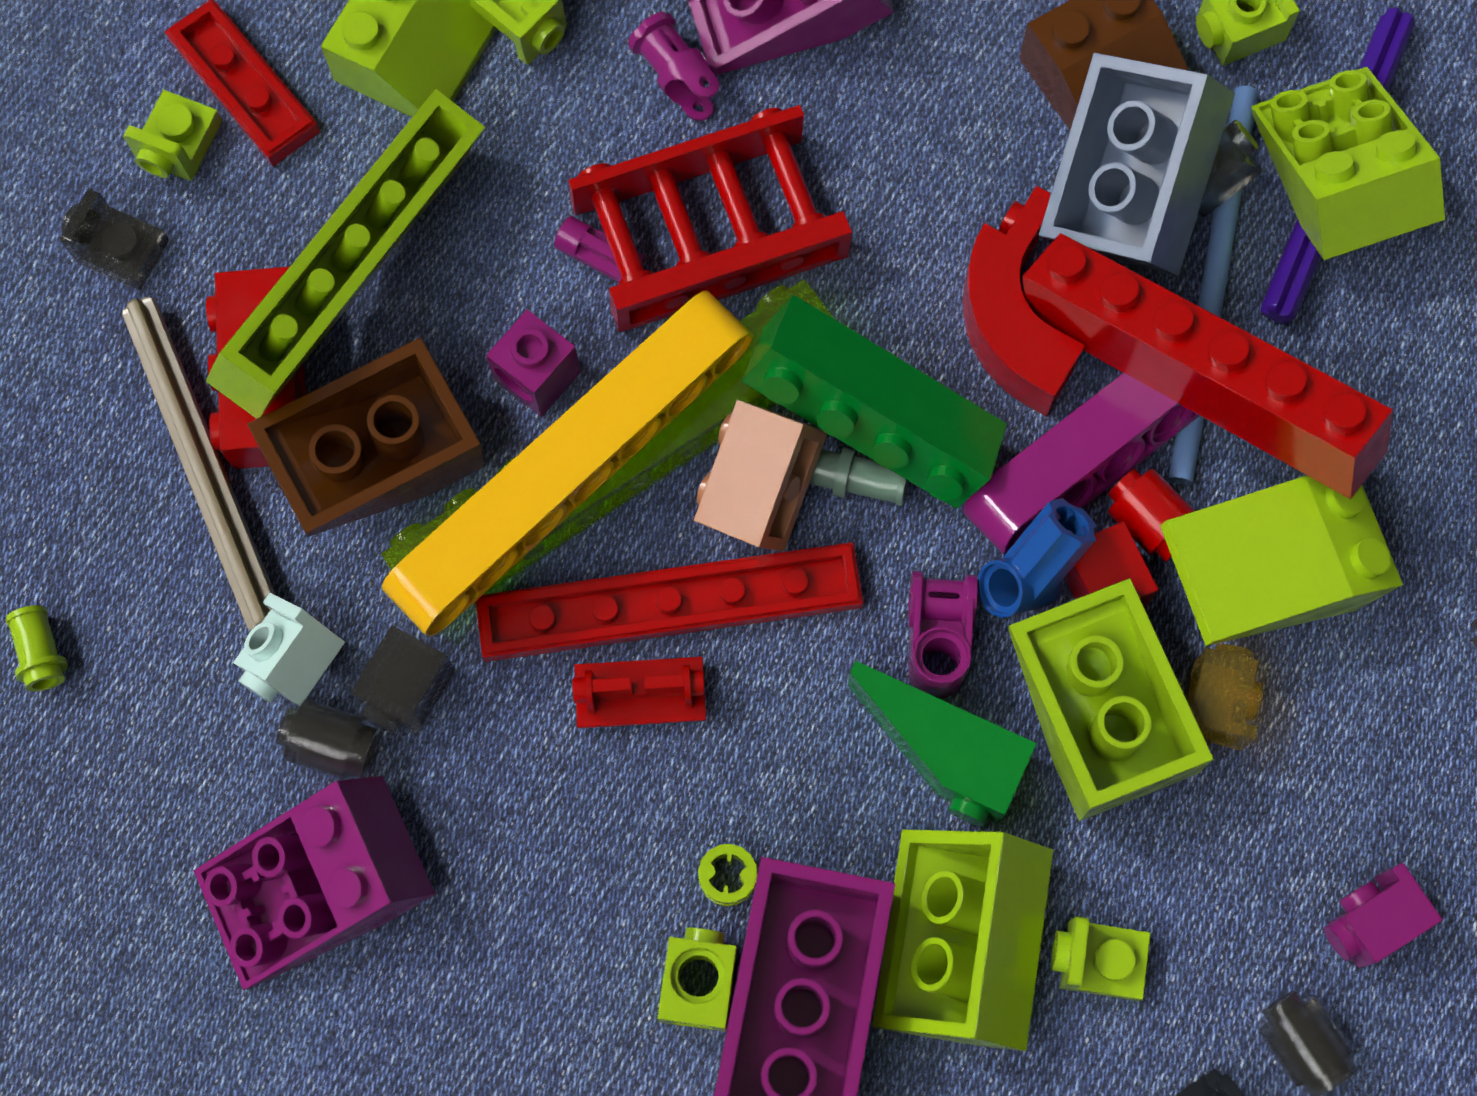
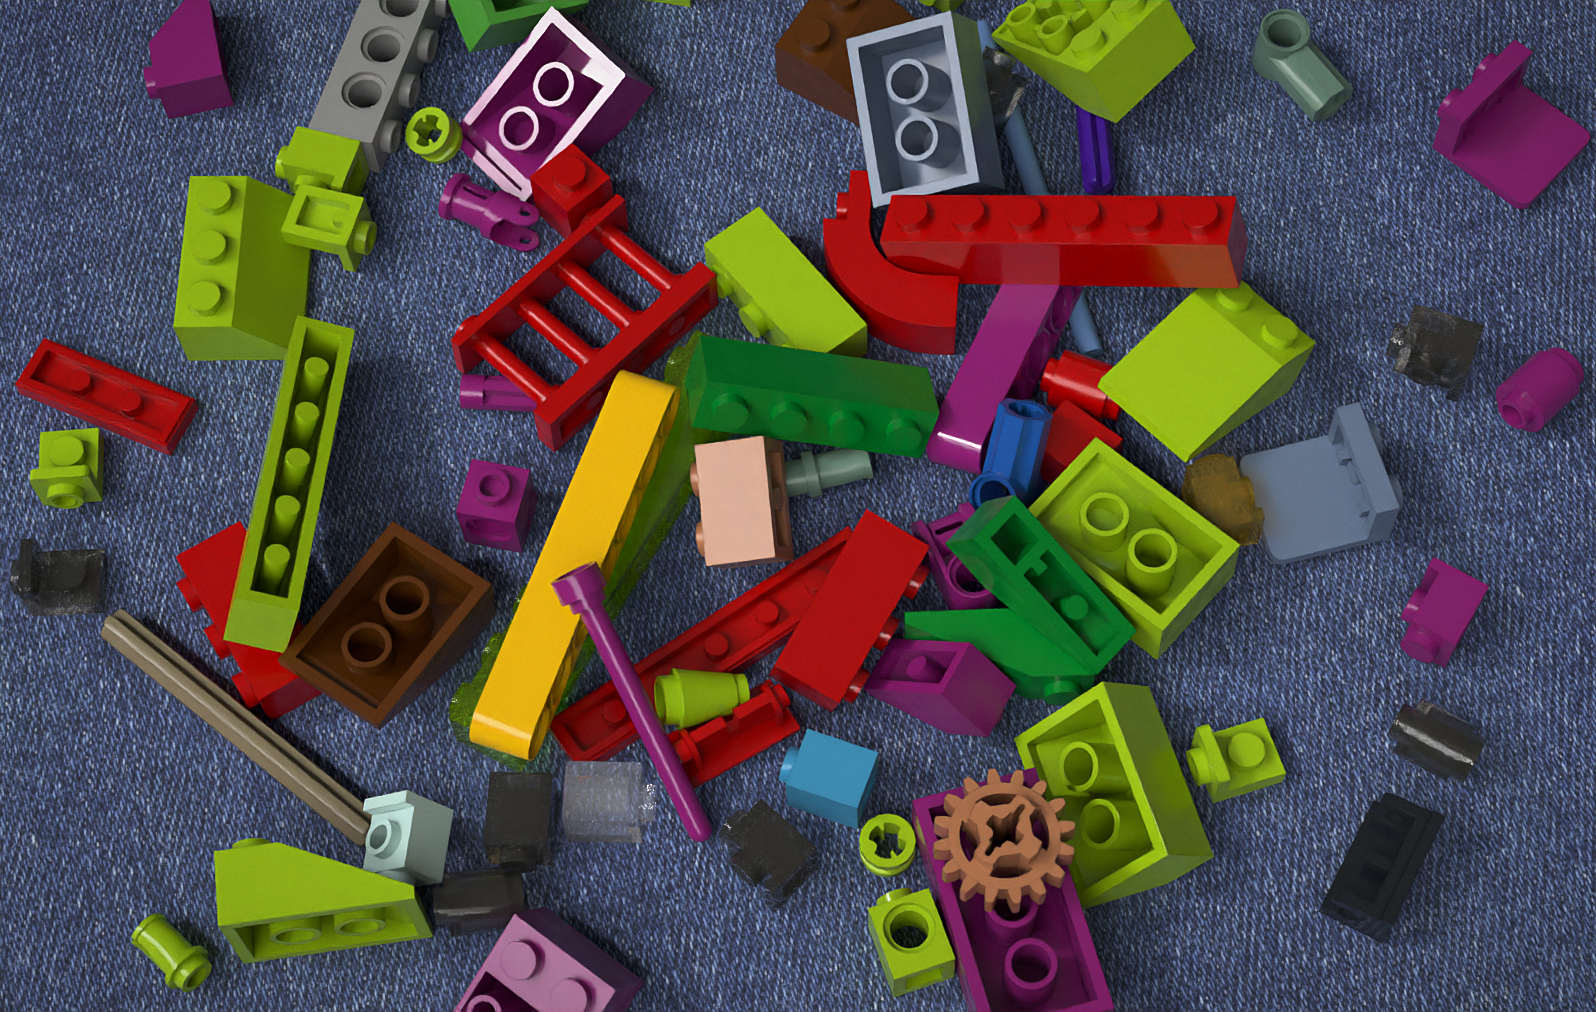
camera: 25 degrees left, 10 degrees down
none -> lime slope [214,838,433,964]
none -> red brick [529,143,613,239]
none -> magenta piece [550,561,712,842]
none -> clear brick [562,761,656,843]
none -> lime cone [654,668,750,730]
none -> lime brick [704,206,868,358]
none -> clear smoke brick [718,799,818,912]
none -> red brick [768,509,930,713]
none -> dark azure brick [779,728,879,829]
none -> magenta slope [863,639,1016,737]
none -> nougat gear [933,769,1075,913]
none -> green slope [945,495,1137,675]
none -> sand blue bracket [1239,402,1403,565]

